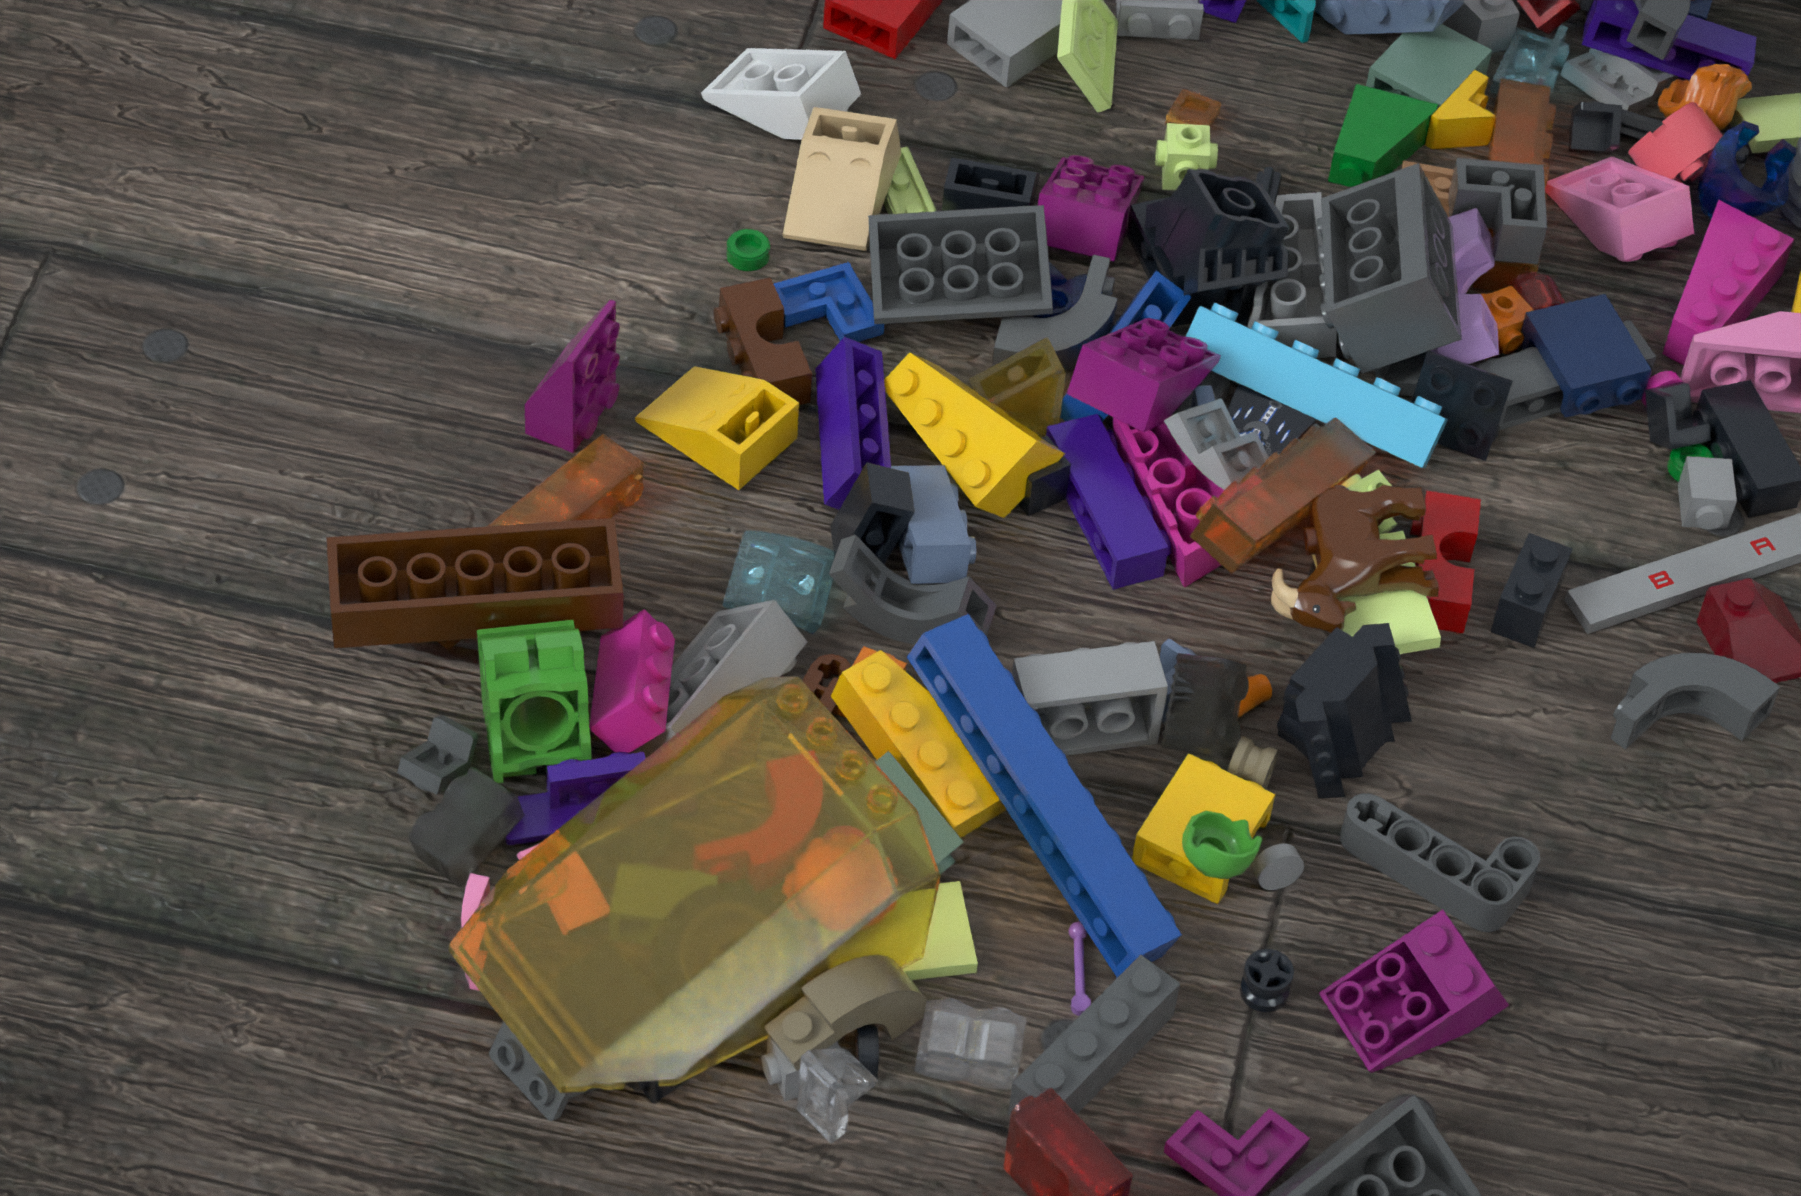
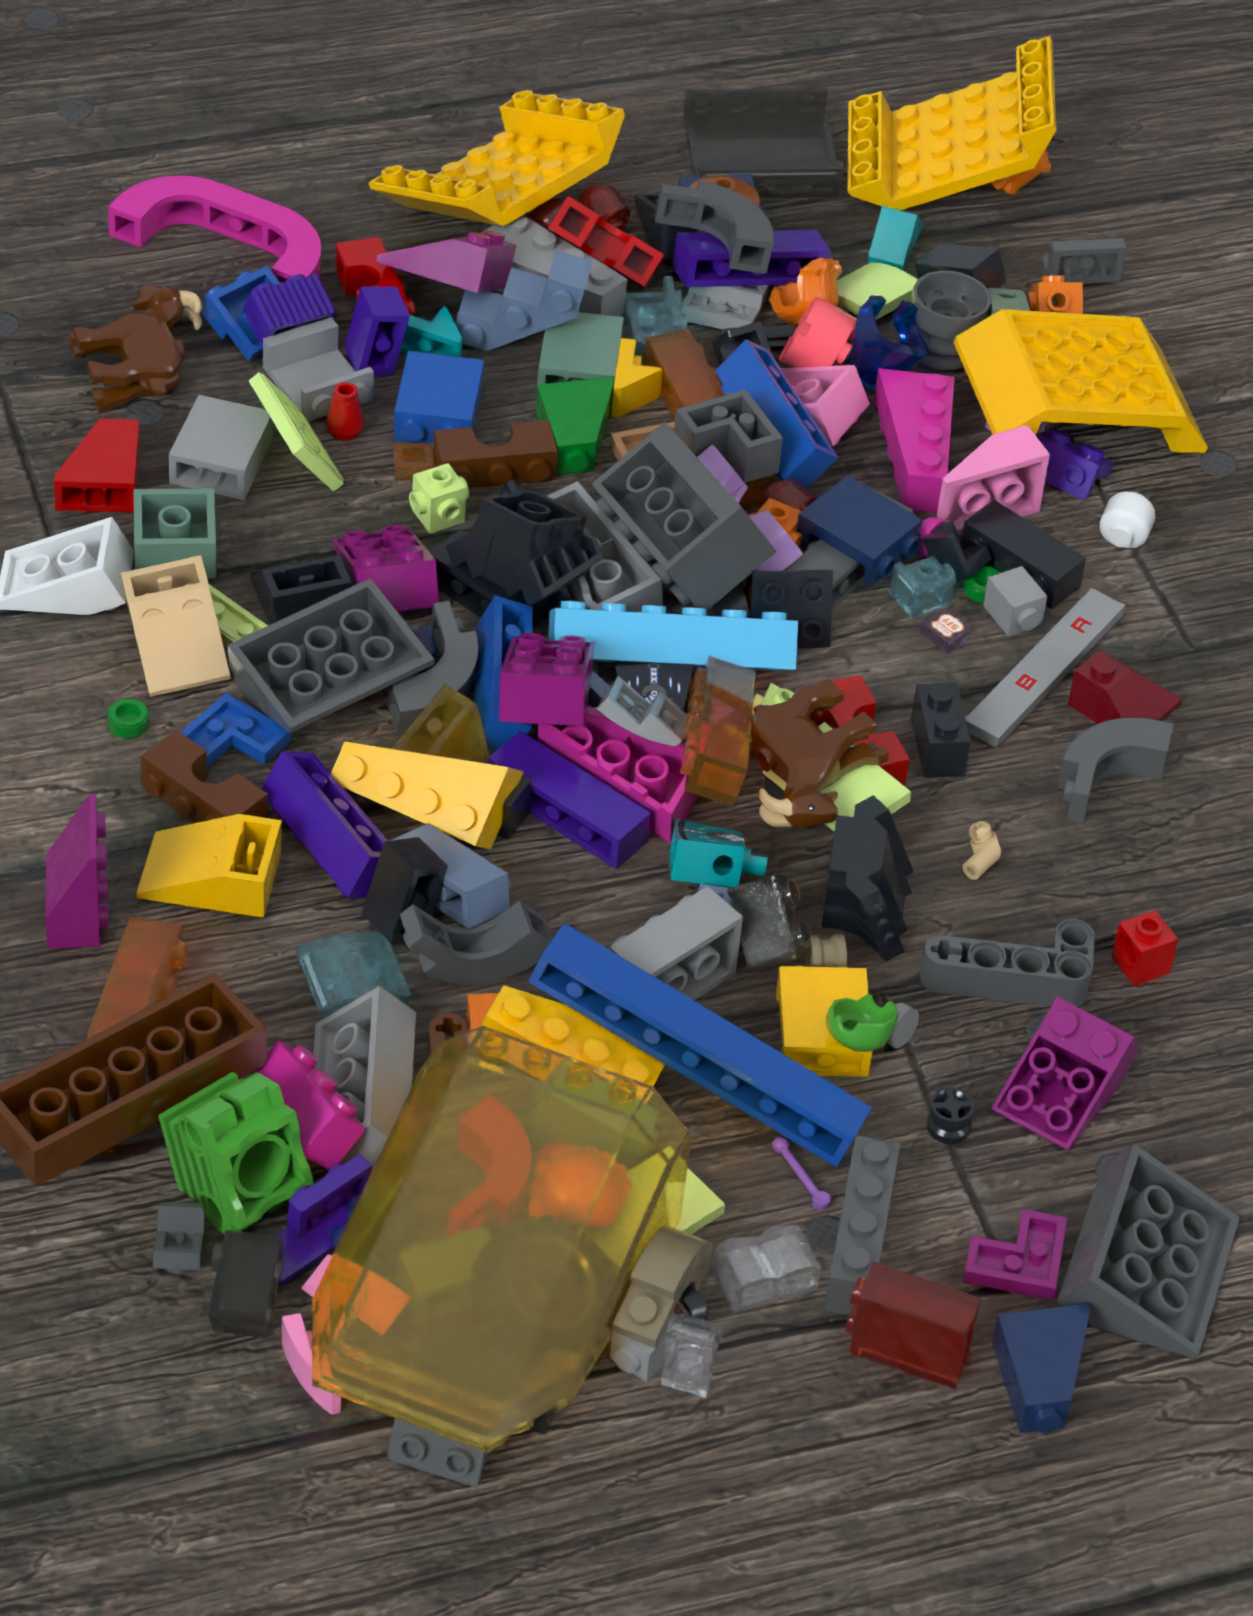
camera: 30 degrees left, 5 degrees down
none -> sand green brick [134,488,216,579]
none -> red cone [326,382,364,441]
none -> blue brick [394,351,484,445]
none -> reddish brown arch [433,420,558,488]
none -> teal torso [668,819,768,888]
none -> blue brick [715,340,839,489]
none -> clear light blue brick [890,556,956,618]
none -> clear purple tile [920,610,970,654]
none -> tan arm [962,821,1001,880]
none -> red brick [1112,910,1178,986]

